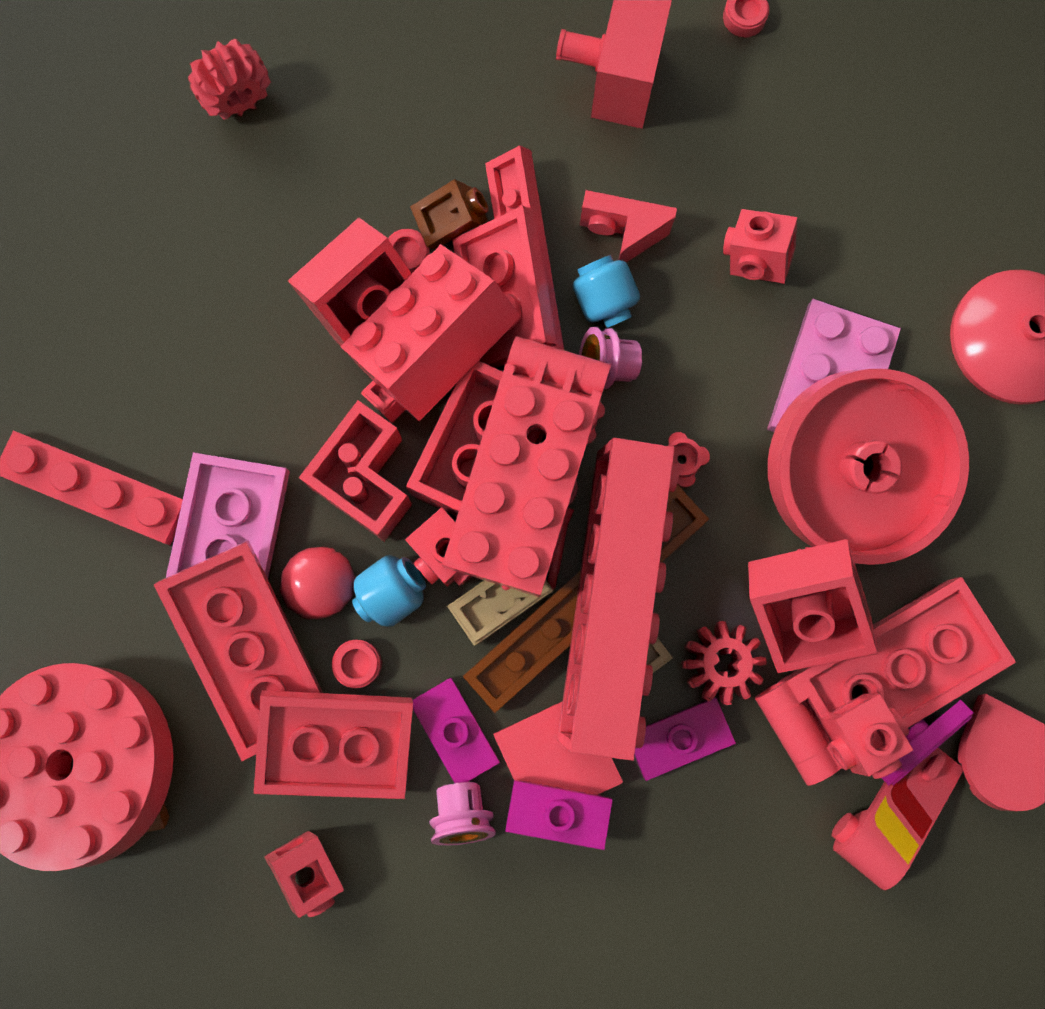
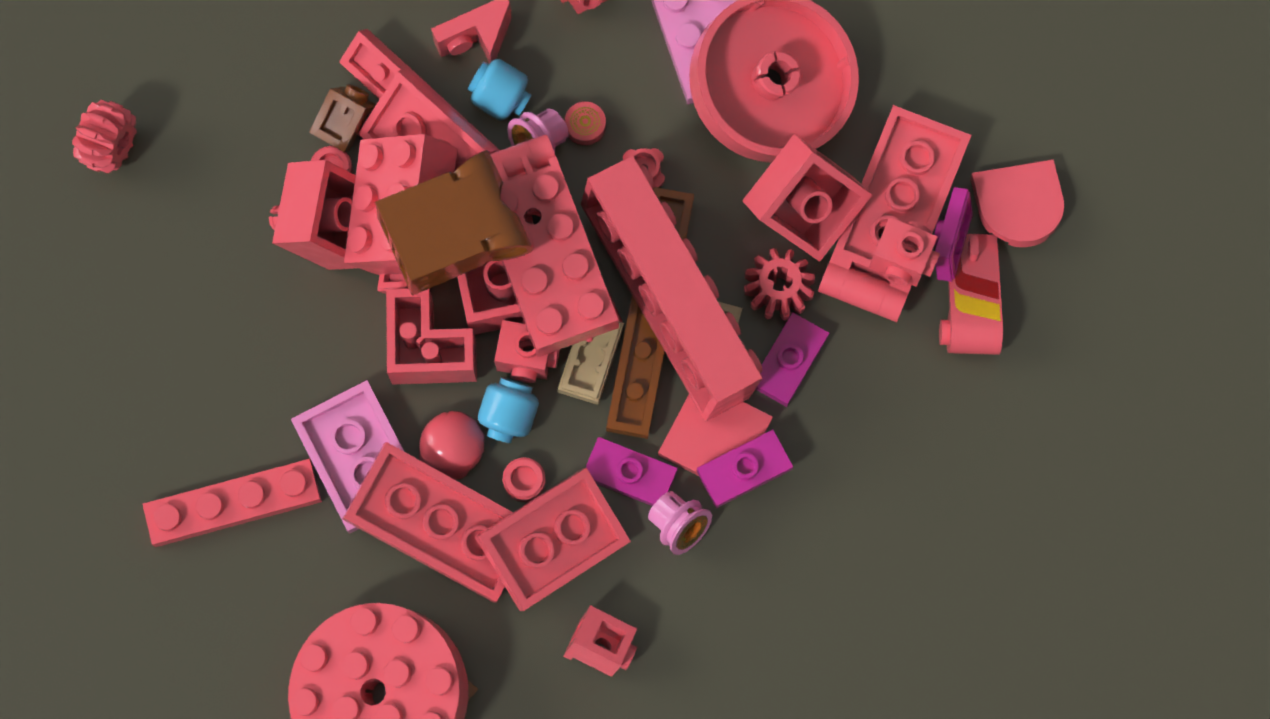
camera: 35 degrees left, 5 degrees down
none -> dark orange piece [375,150,533,296]
none -> coral tile [565,102,606,145]

